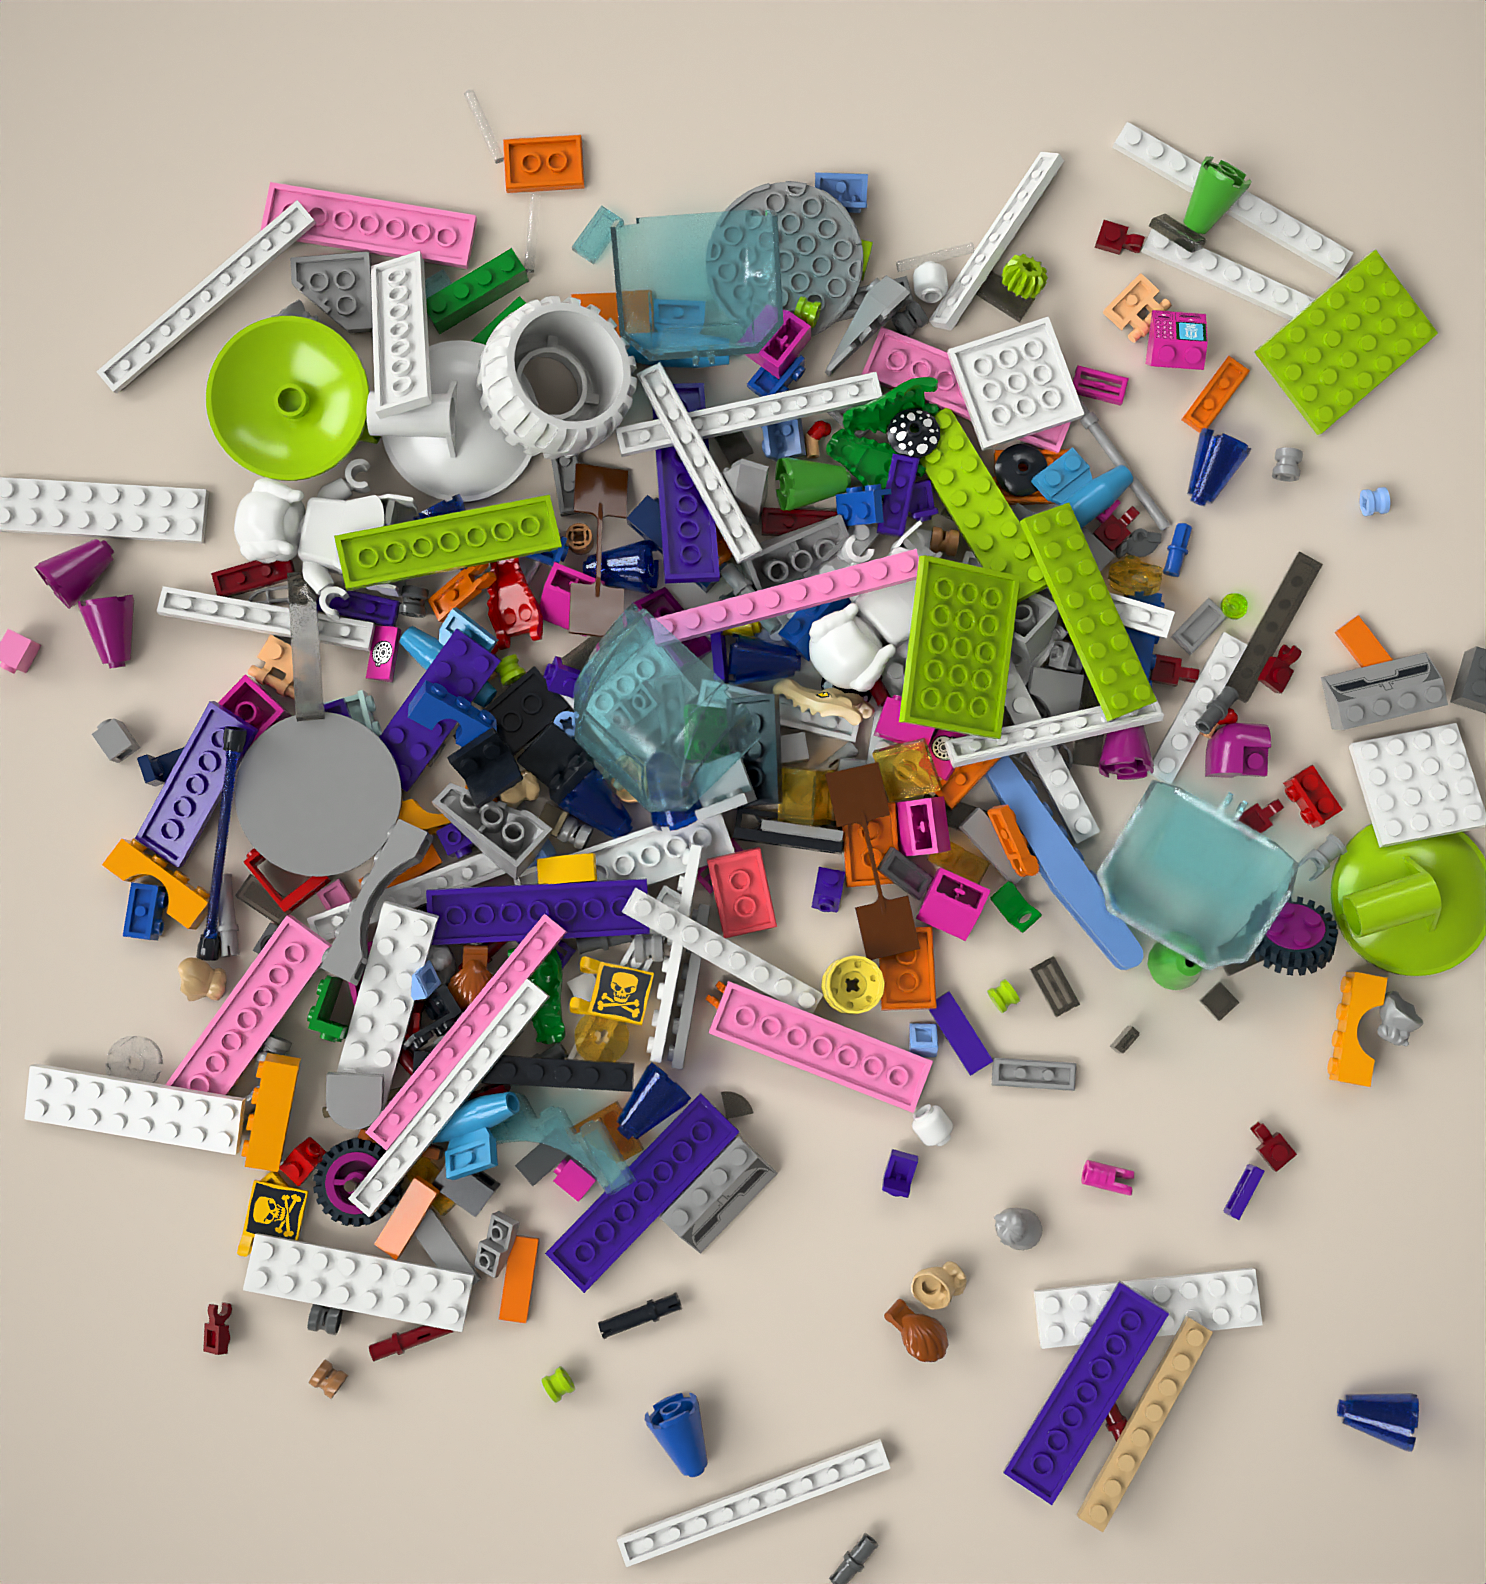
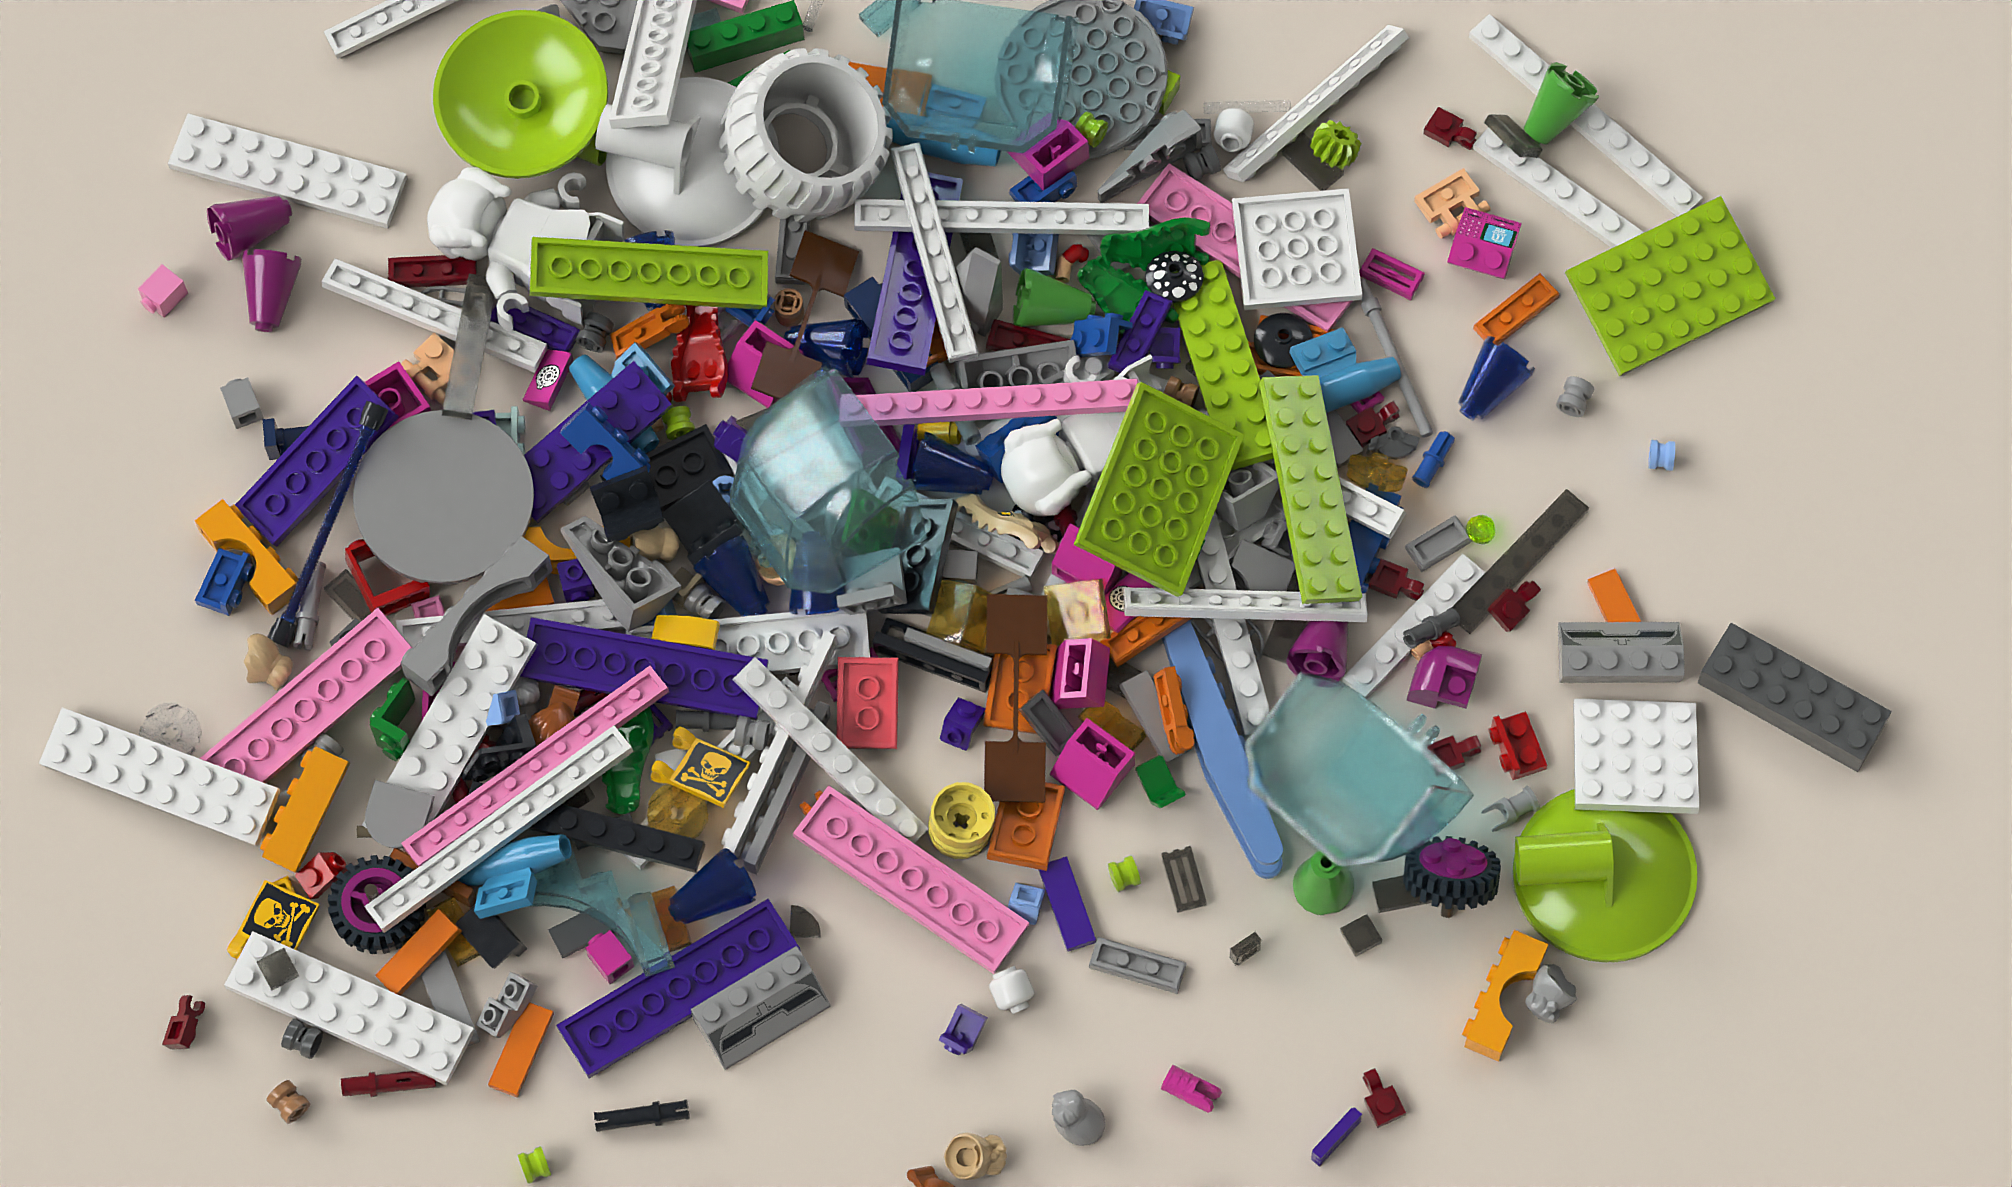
camera: 15 degrees right, 15 degrees down
none -> clear smoke tile [256,948,299,991]

